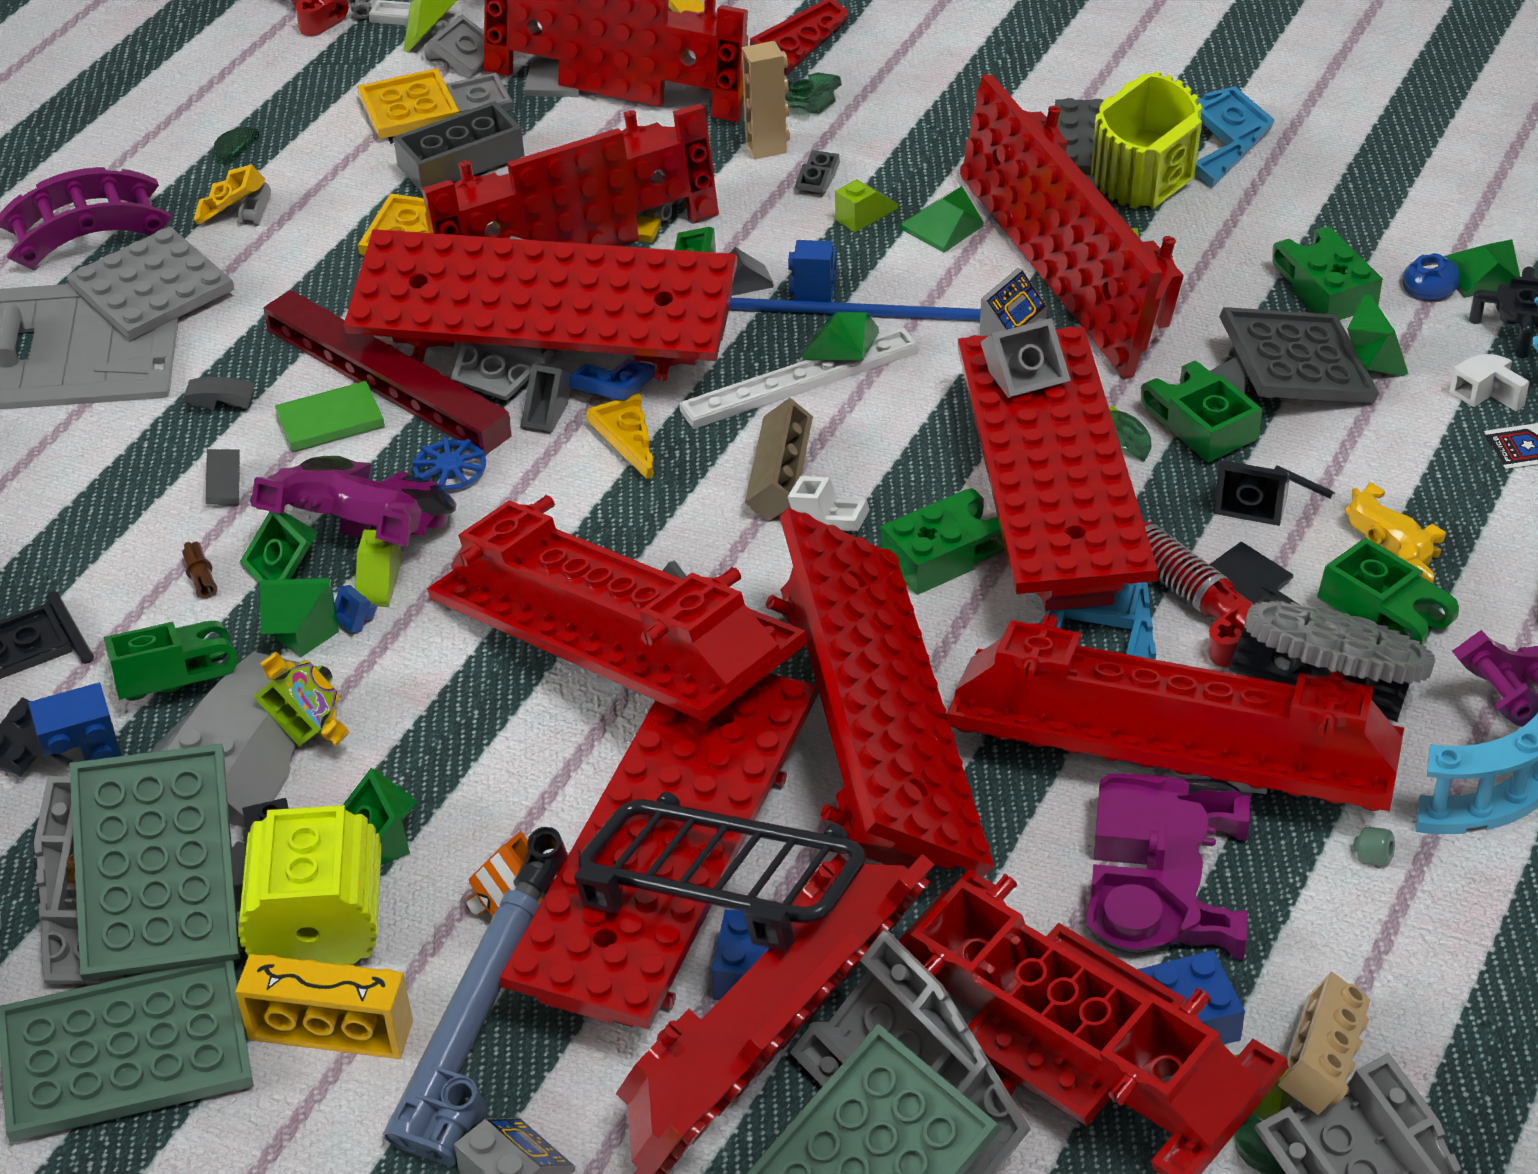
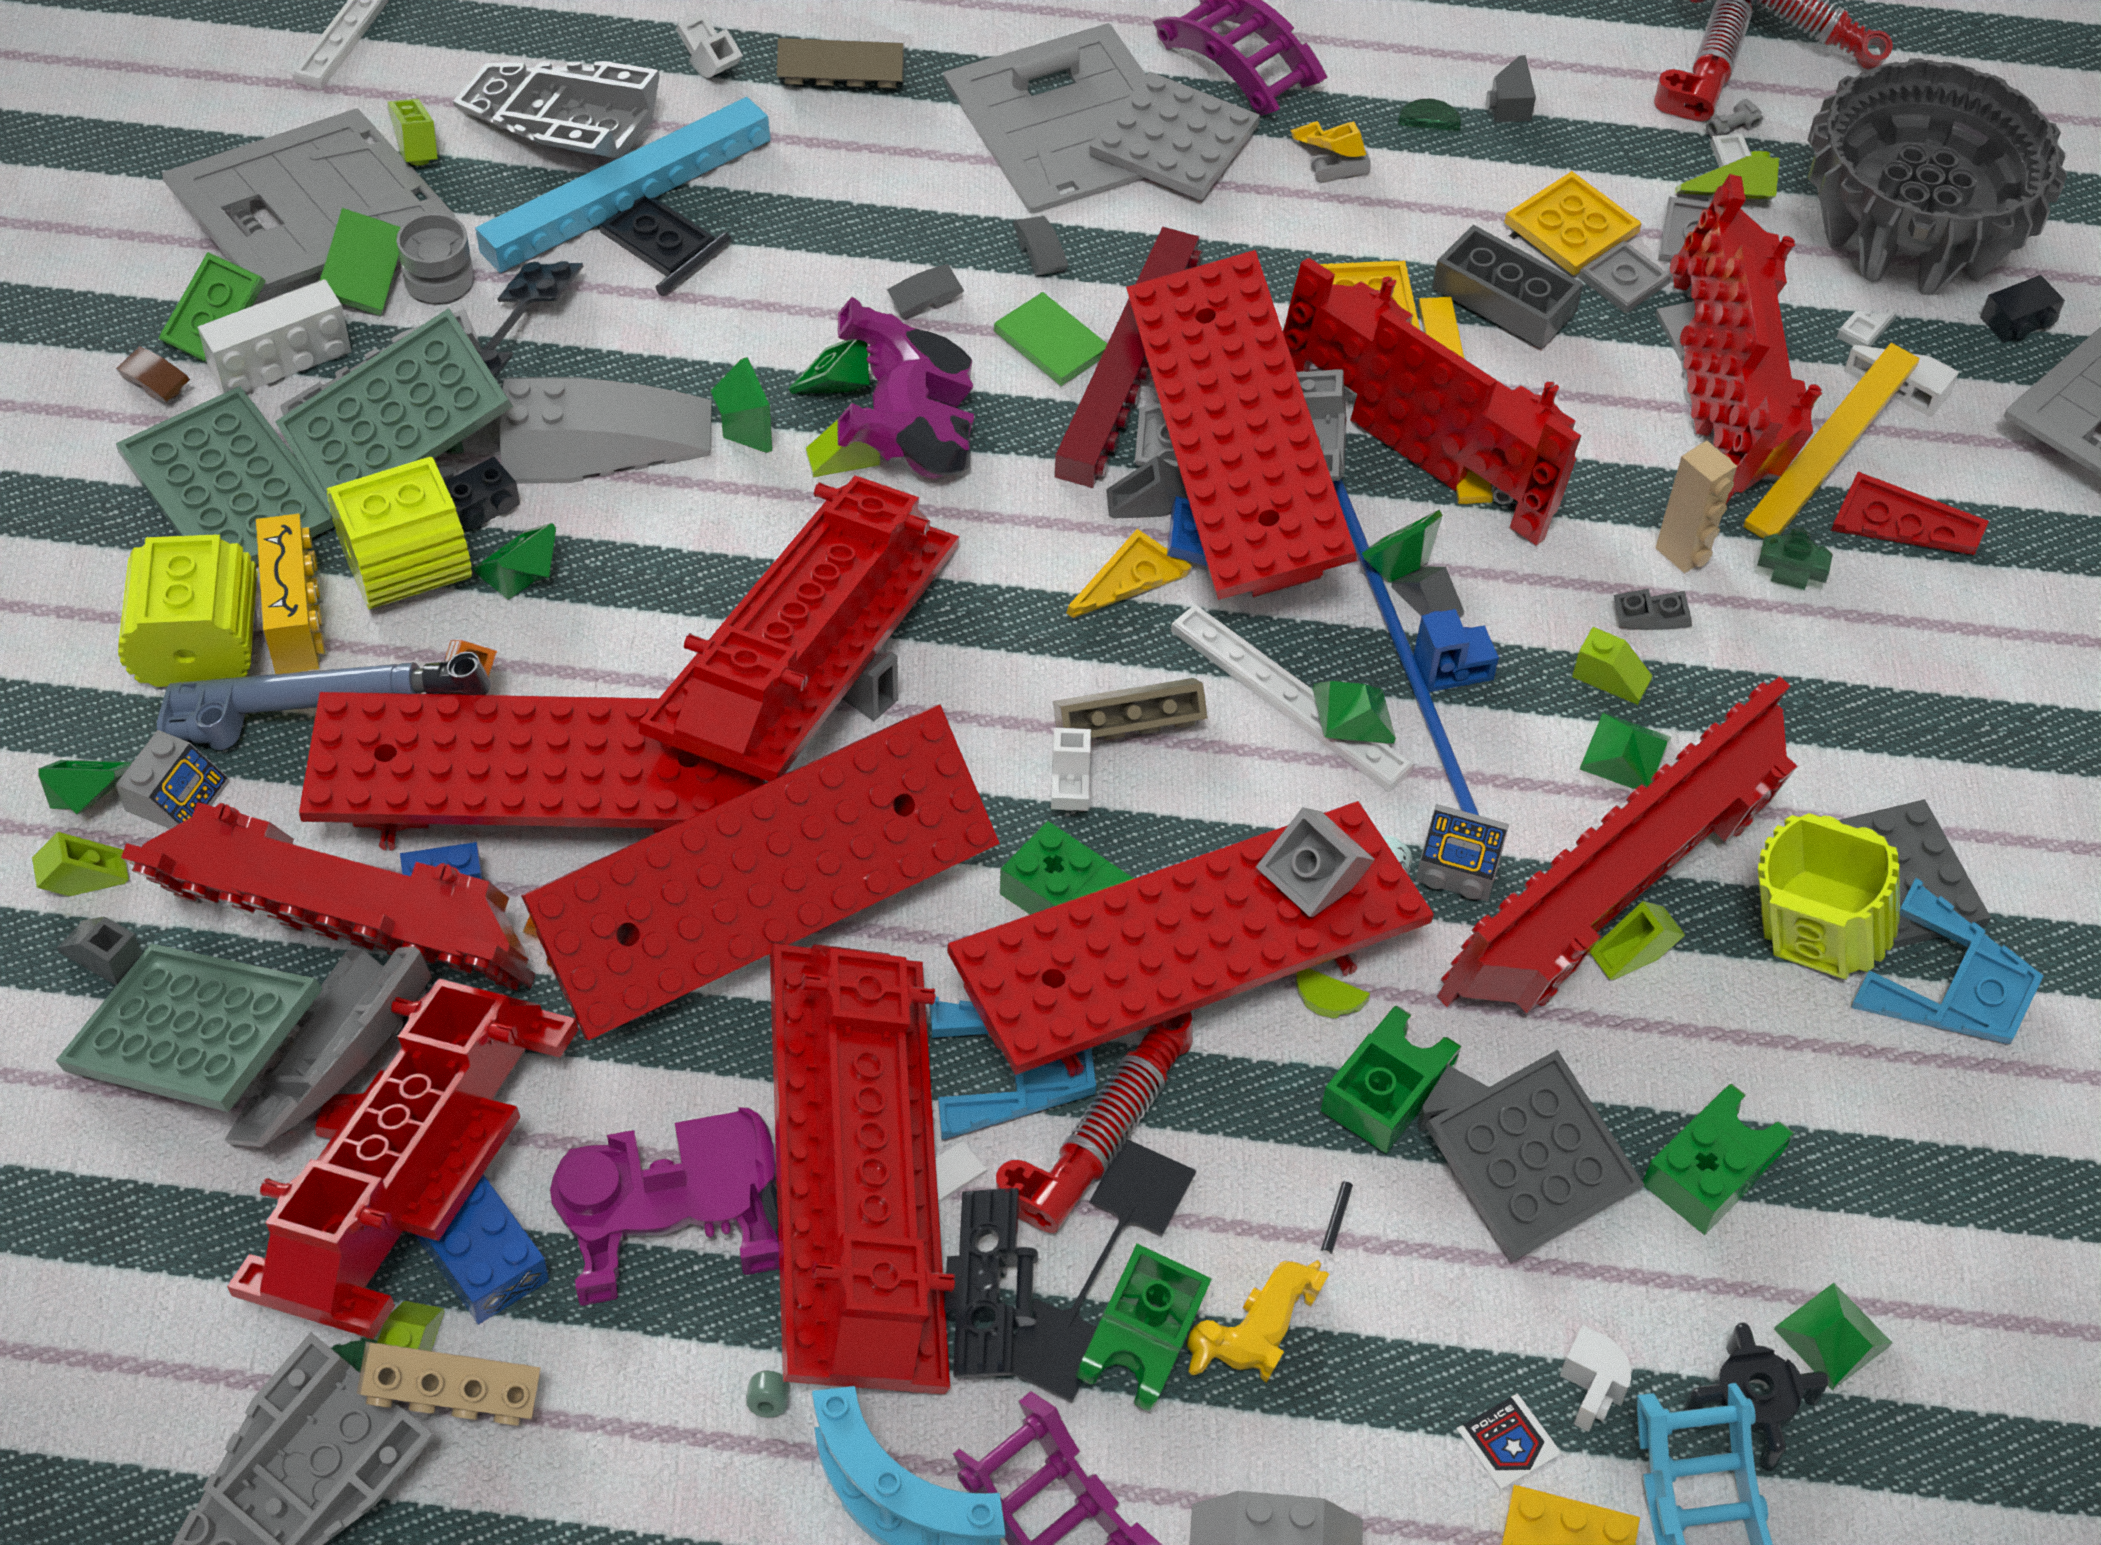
camera: 65 degrees right, 10 degrees up
blue brick [28,682,121,761] -> none
green brick [103,621,238,701] -> none
reddish brown axle [182,541,218,599] -> none
torso [253,652,350,747] -> none
blue tile [335,585,377,633] -> none
blue wheel [413,437,486,490] -> none
black bar [574,792,866,952] -> none
clear green tile [1110,410,1152,462] -> none
black slope [1213,460,1290,526] -> none
light grey gear [1244,601,1436,684] -> none
green slope [1347,293,1408,376] -> none
blue piece [1403,253,1460,300] -> none
none -> neon yellow piece [118,534,258,687]
none -> dark grey slope [1486,55,1536,122]

